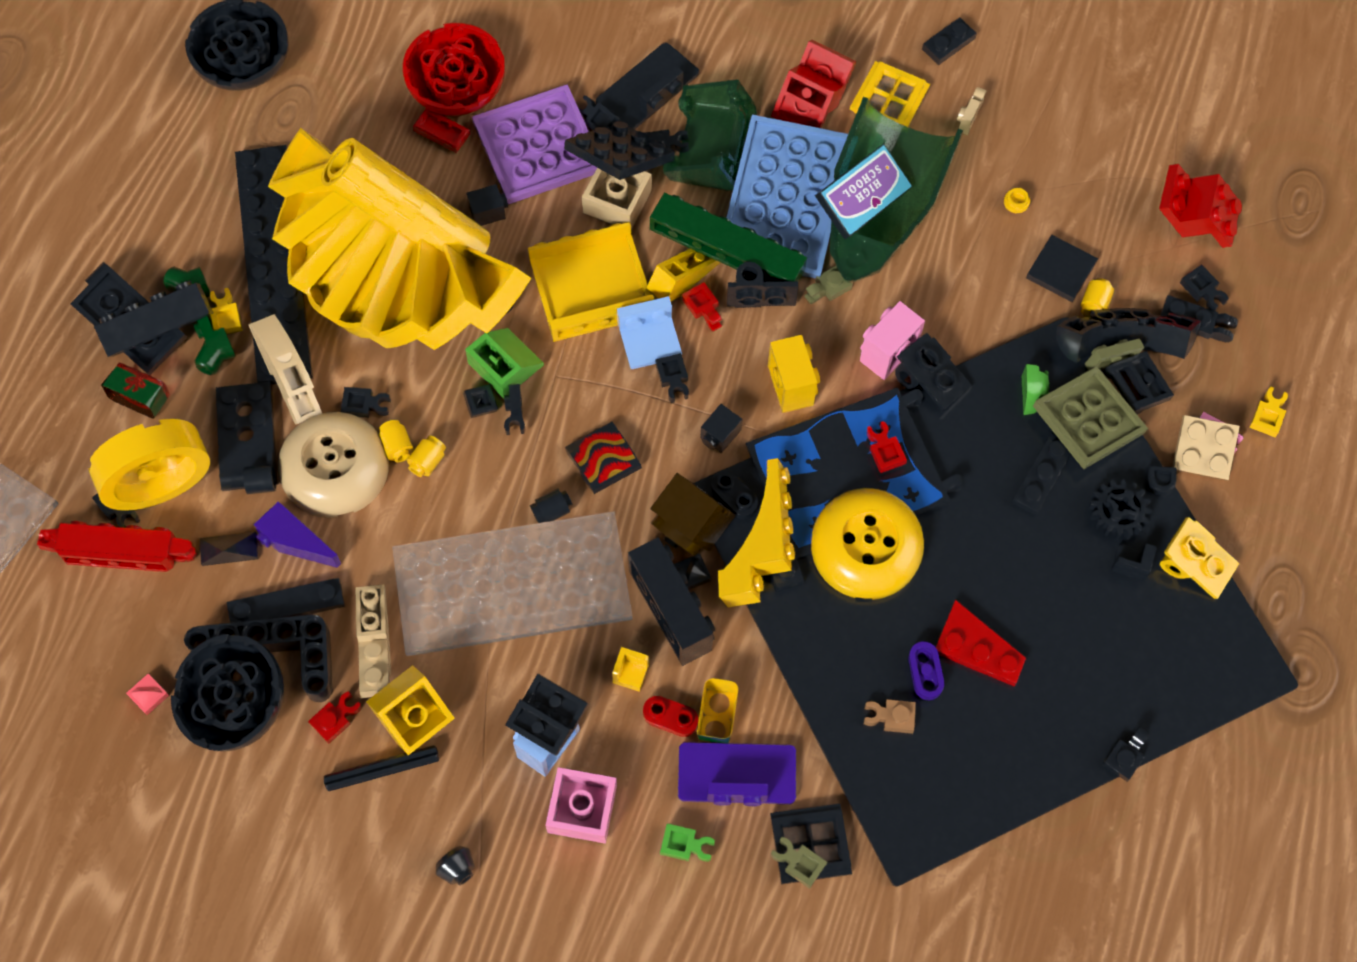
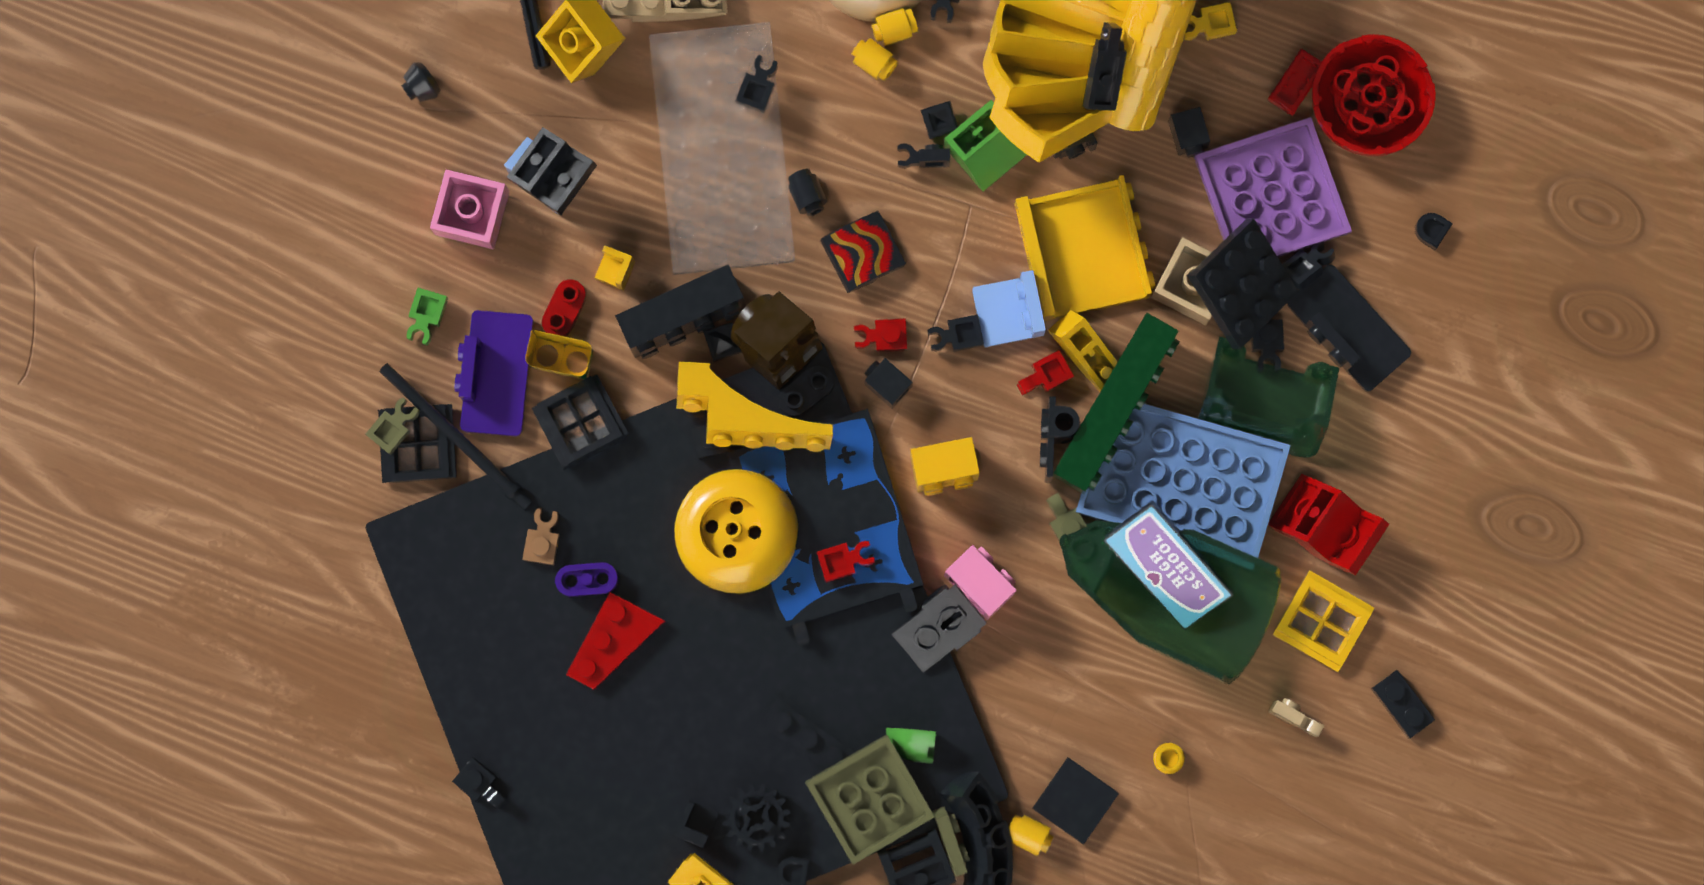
camera: 100 degrees right, 15 degrees up
none -> black bar [379,363,533,511]
none -> black piece [531,374,630,470]
none -> black plate [735,55,778,114]
none -> red plate [854,318,907,352]
none -> black hinge [1083,22,1127,111]
none -> black tile [1415,213,1453,250]

